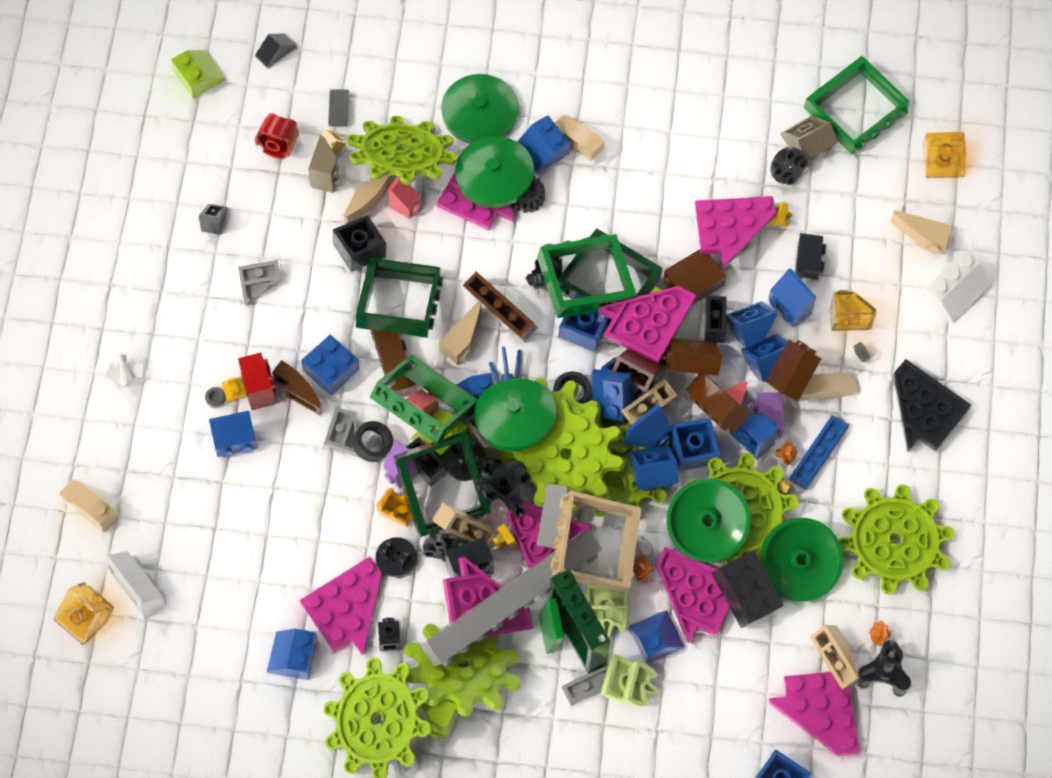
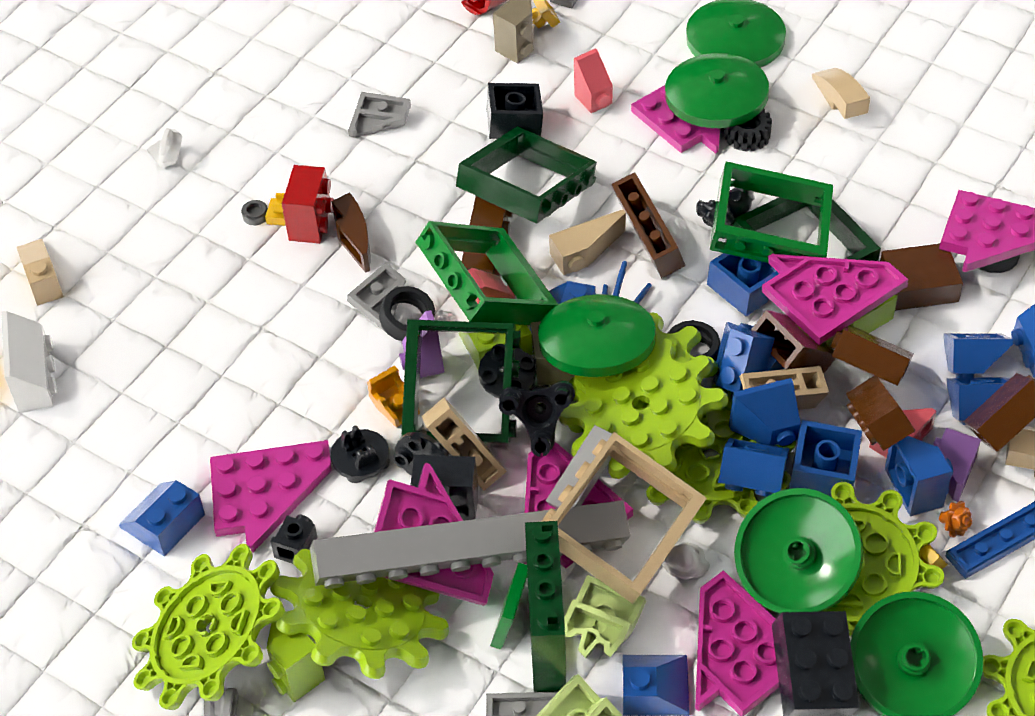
camera: 30 degrees right, 15 degrees down
slope [198,204,227,235] -> none
blue slope [209,410,257,458] -> none
blue brick [301,334,360,396] -> none
tan slope [343,175,390,224] -> none
lime plate [347,115,458,185] -> none
black brick [406,437,446,487] -> none
yellow tile [493,524,518,550] -> none
blue slope [517,115,570,173] -> none
orange plant [633,557,654,583] -> none
black brick [704,295,727,343] -> none

